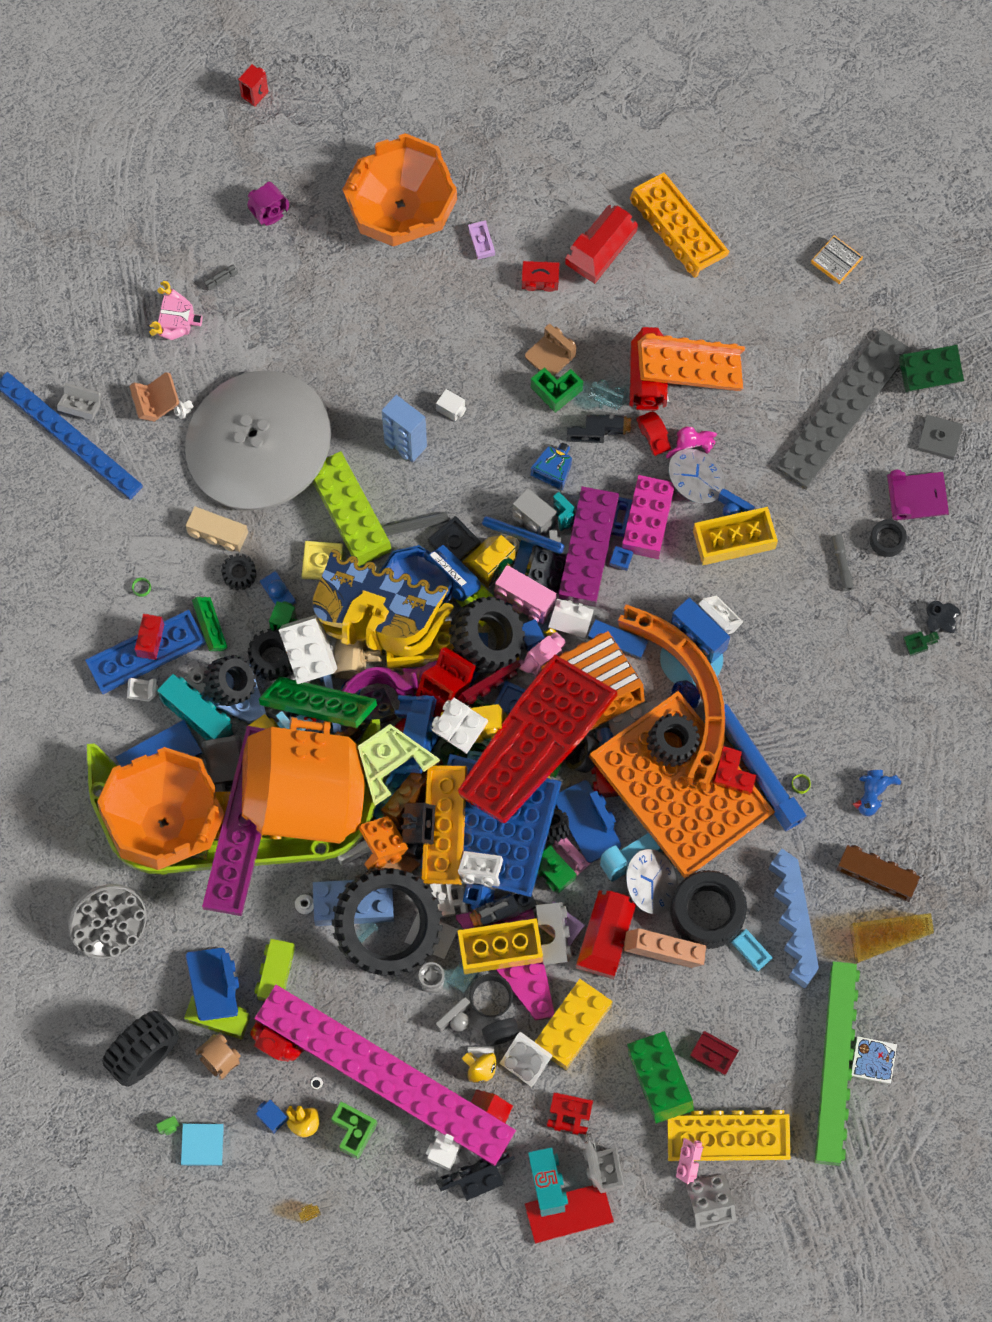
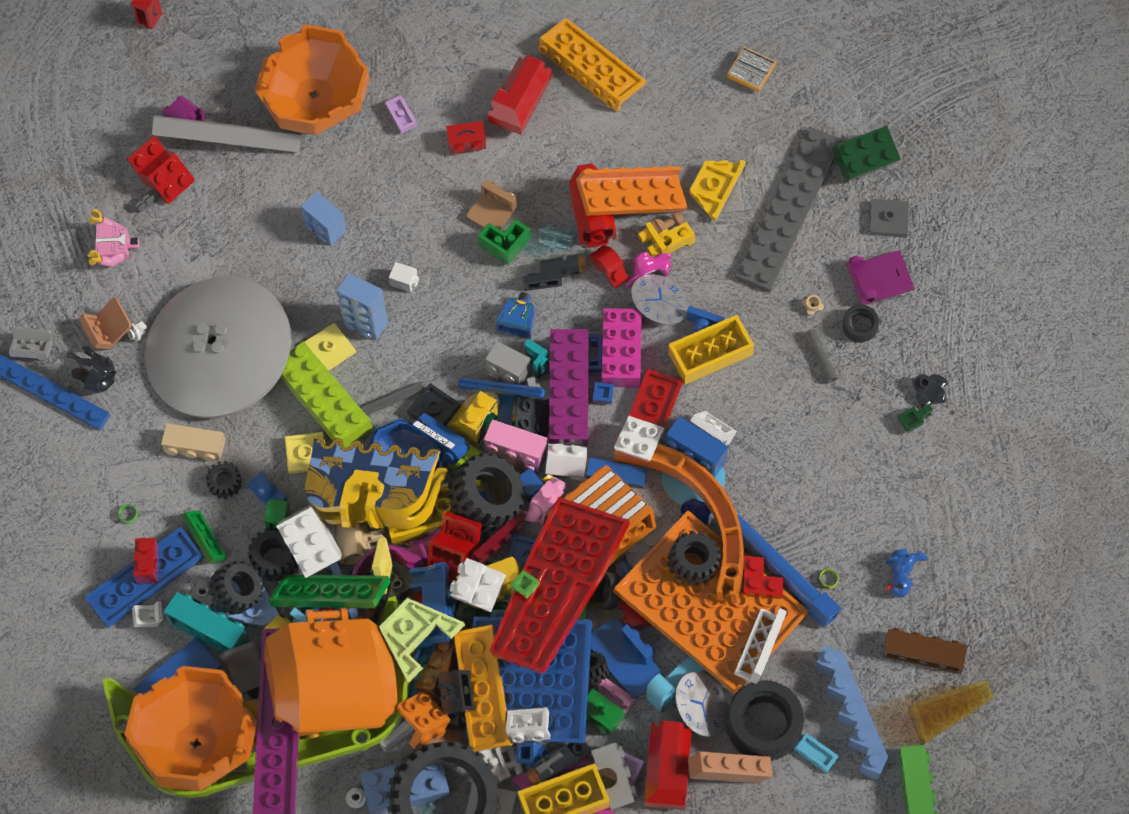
camera: 10 degrees left, 5 degrees down
none -> black piece [66,346,117,393]
none -> red bracket [126,135,196,204]
none -> light grey tile [152,116,301,152]
none -> medium blue brick [301,192,347,245]
none -> light yellow plate [305,323,356,370]
none -> light yellow plate [372,538,393,594]
none -> bright green plate [511,570,540,598]
none -> white bracket [614,416,666,461]
none -> red plate [629,368,683,429]
none -> yellow hips [638,211,695,257]
none -> yellow wing [689,160,746,221]
none -> white fence [734,608,787,684]
none -> tan plate [802,295,824,315]

